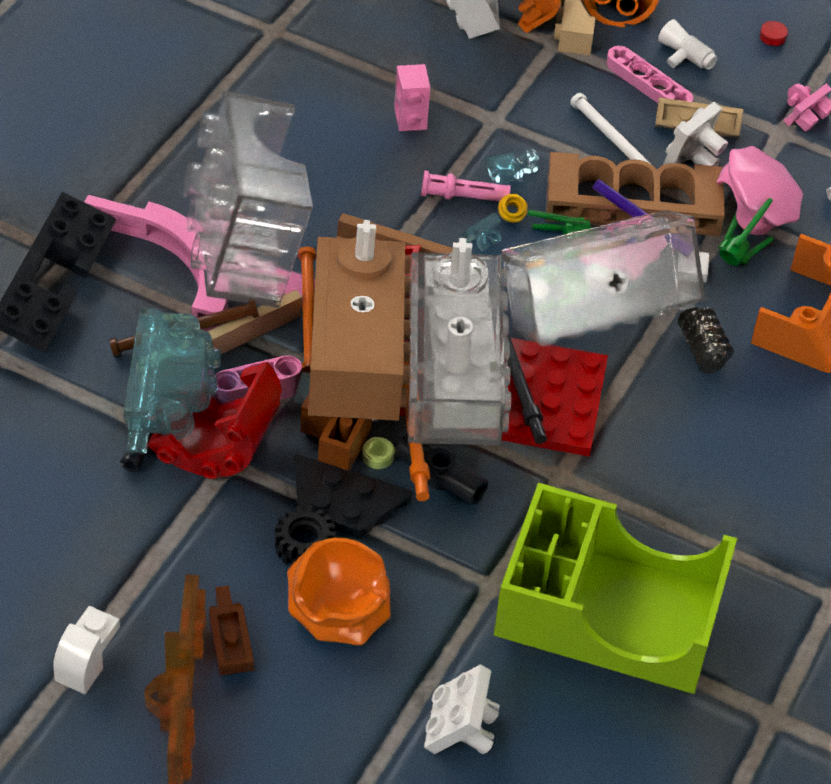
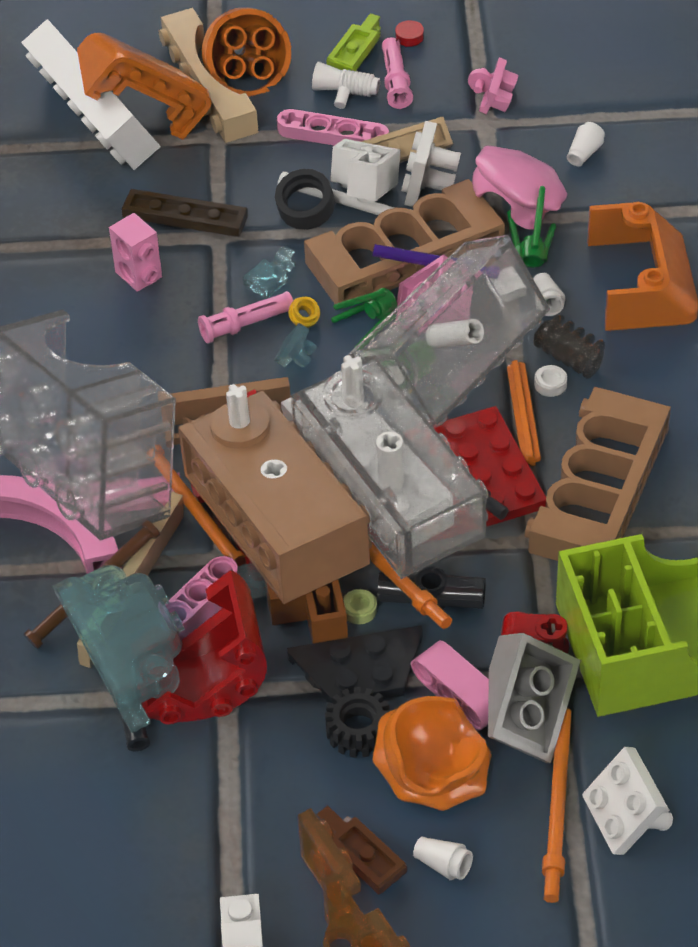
camera: 25 degrees left, 0 degrees up
none -> dark brown plate [121,189,248,237]
none -> black tyre [274,169,335,230]
none -> lime hinge [326,13,381,71]
none -> white brick [331,139,400,203]
none -> bright pink pin [382,37,413,109]
none -> bright pink beam [411,640,489,731]
none -> white cone [413,836,473,880]
none -> light grey slope [488,633,581,763]
none -> red piece [501,612,569,654]
none -> orange axle [507,360,541,466]
none -> medium nougat fence [525,386,671,561]
none -> white cone [533,273,565,316]
none -> white tile [534,365,567,397]
none -> orange bar [542,708,572,903]

